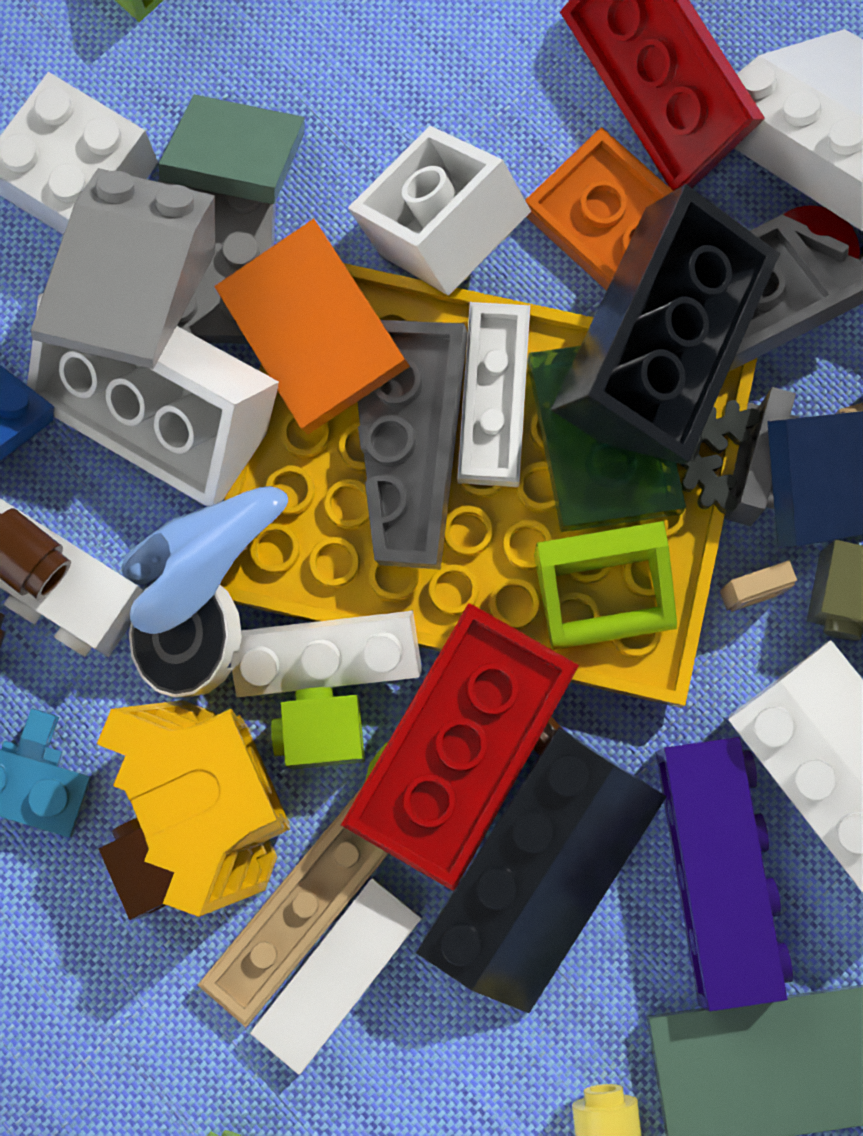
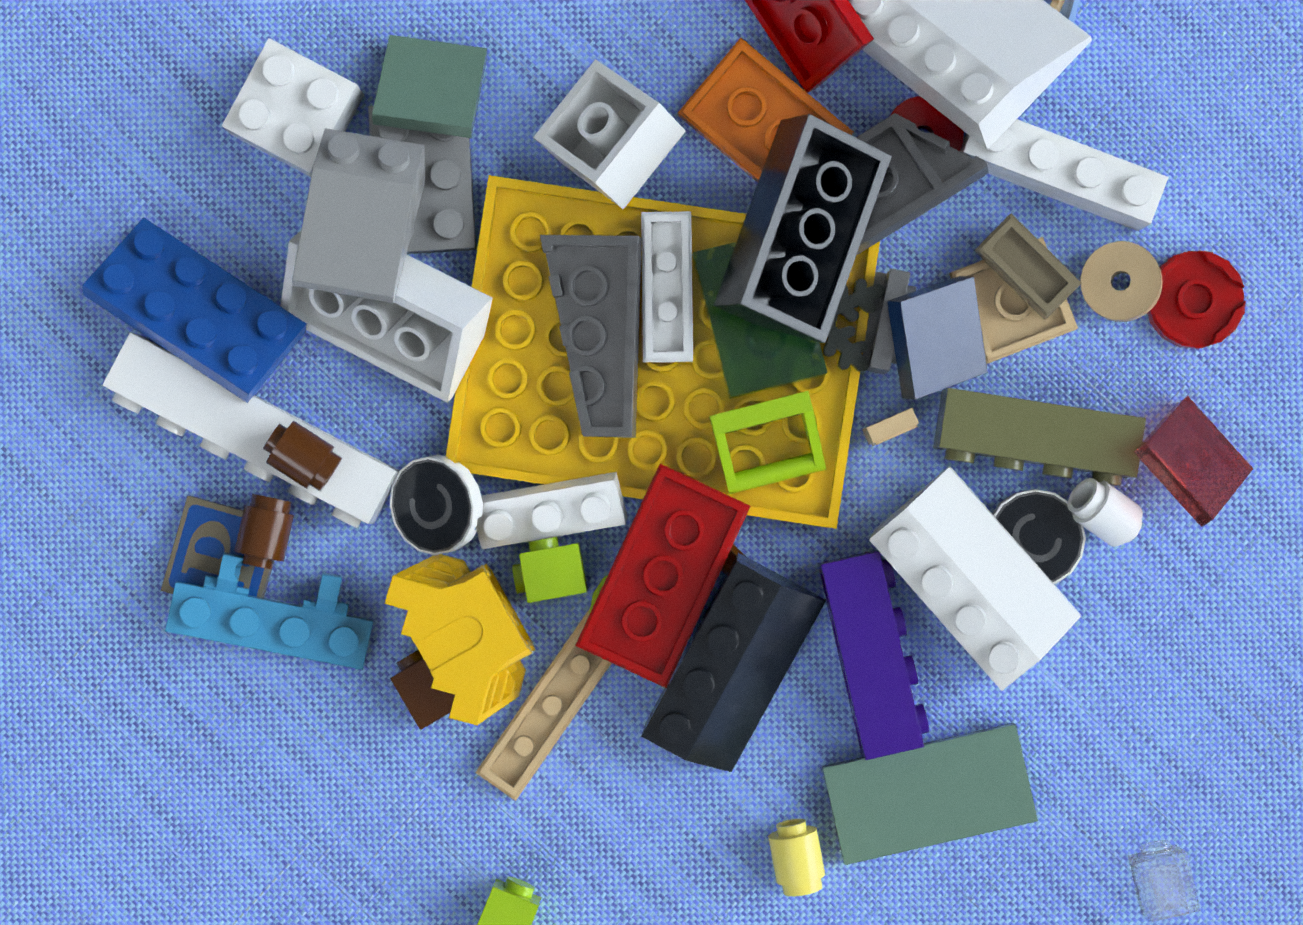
camera: 10 degrees left, 10 degrees up
light blue animal [121,486,288,634] -> none
orange tile [214,218,410,435] -> none
white tile [250,878,422,1076] -> none

